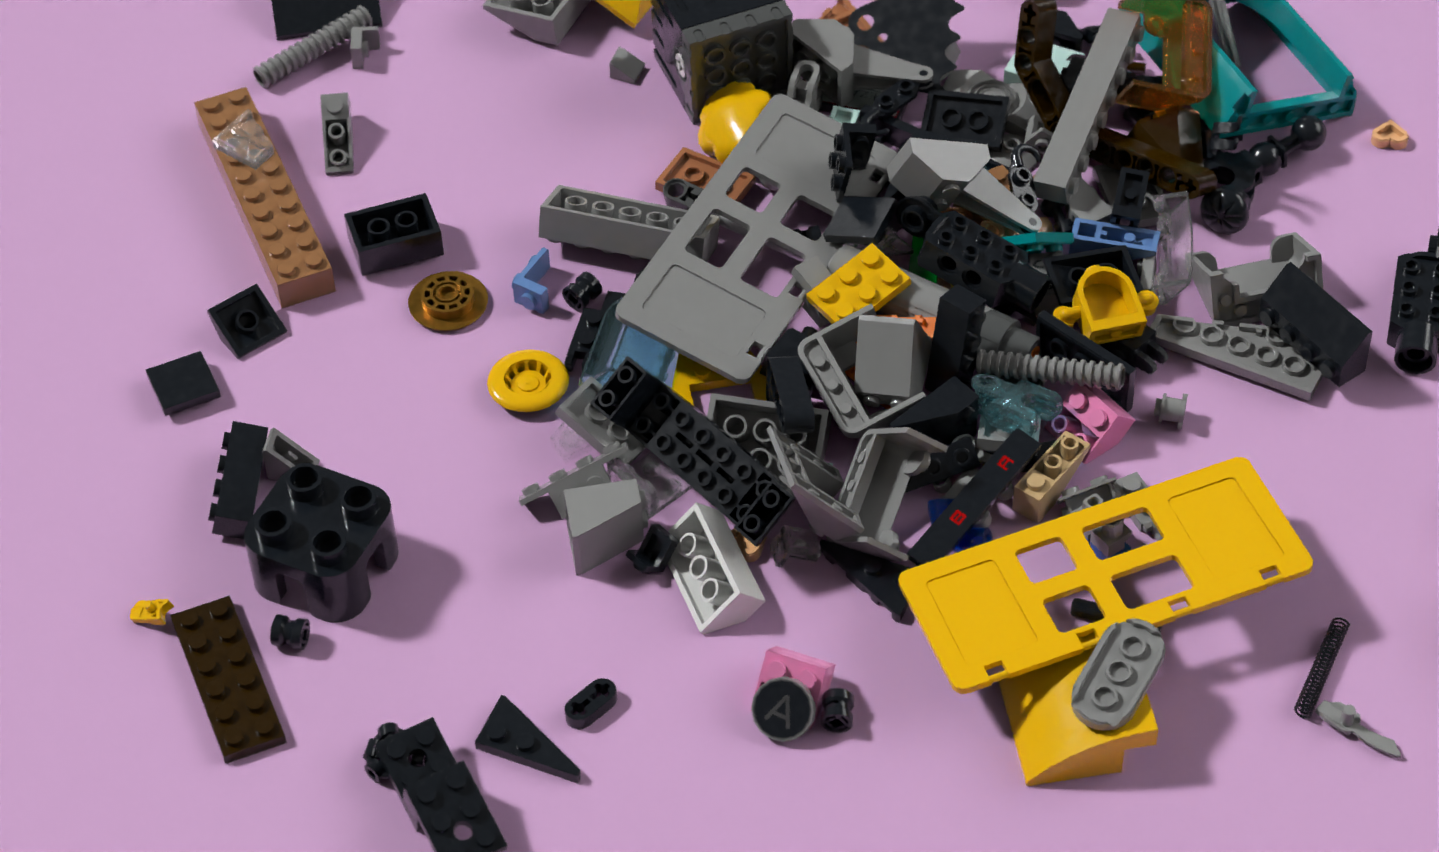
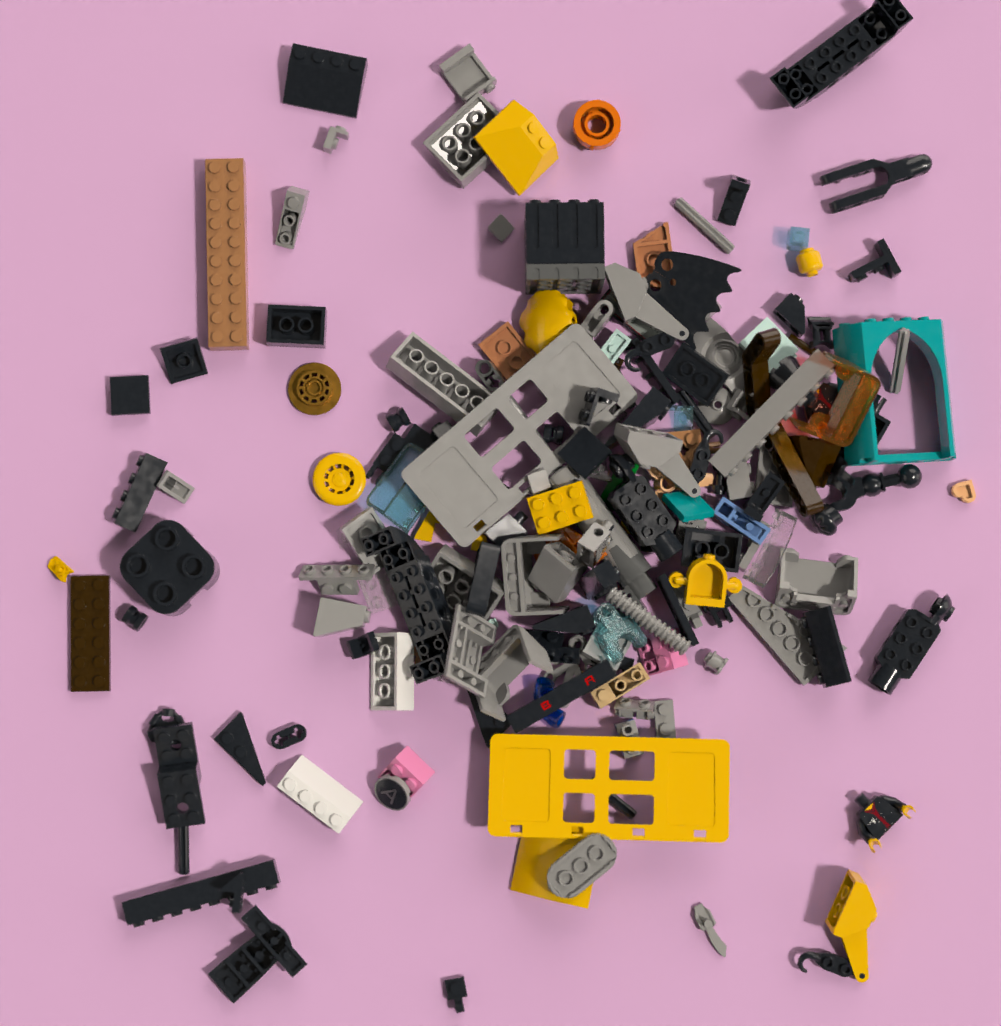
camera: 15 degrees right, 35 degrees up
clear wing [212,109,274,170] -> none
light grey piece [253,5,373,88] -> none
medium blue bracket [512,247,550,314] -> none
black wheel [821,688,854,733] -> none
black piece [1294,617,1350,719] -> none
none -> white slope [277,755,364,834]
none -> light grey torso [577,520,614,568]

